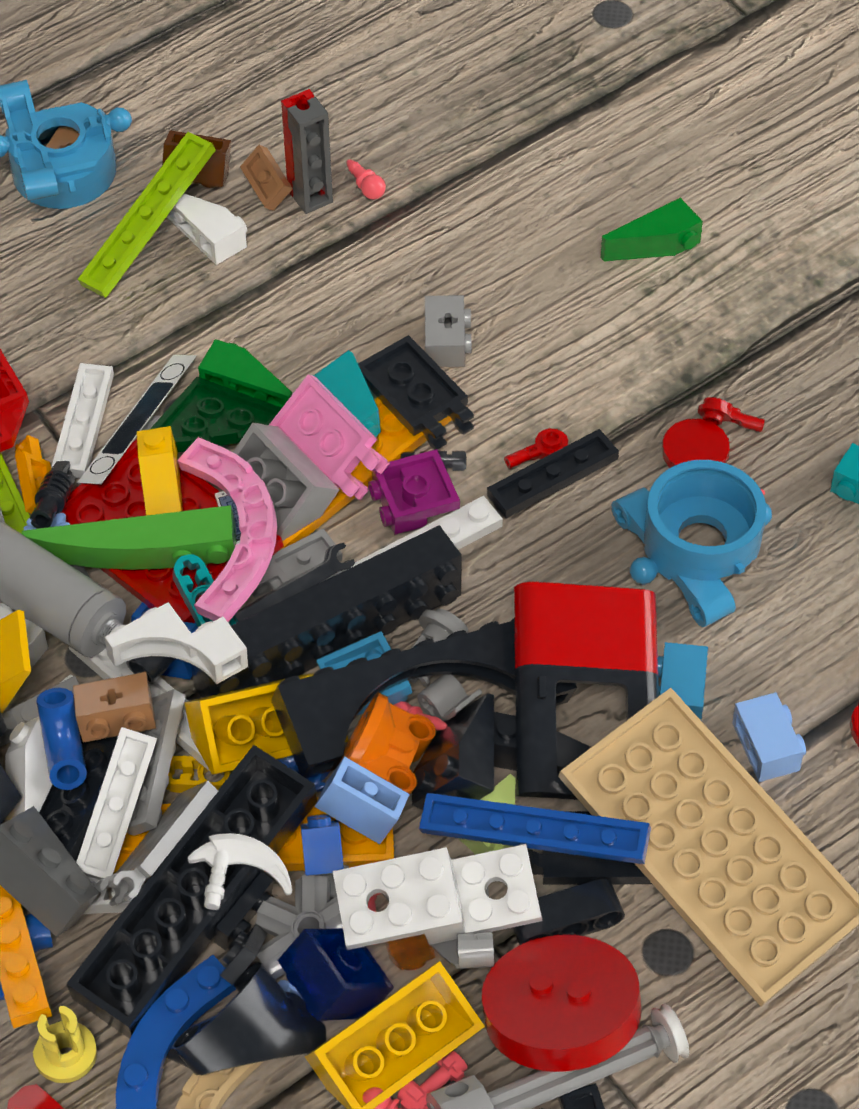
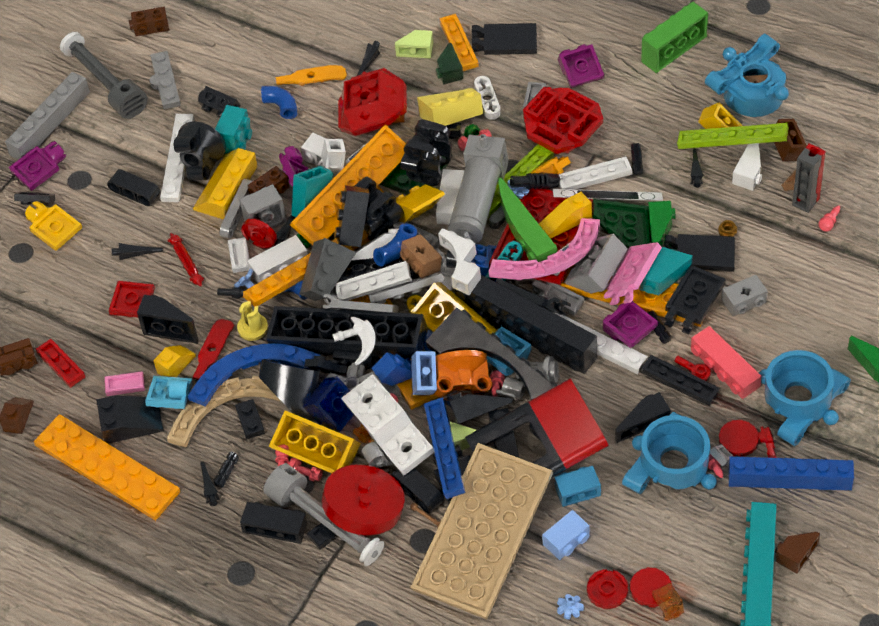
camera: 70 degrees right, 0 degrees up
none -> medium nougat hinge [410,503,441,529]
none -> black slope [615,392,671,443]
none -> black axle [631,143,643,175]
none -> black tile [664,234,735,272]
none -> black piece [690,148,704,188]
none -> coral brick [691,326,762,399]
none -> yellow slope [698,102,742,129]
none -> pearl gold plate [718,220,737,237]
none -> blue brick [728,457,854,491]
none -> dark azure piece [759,350,851,446]

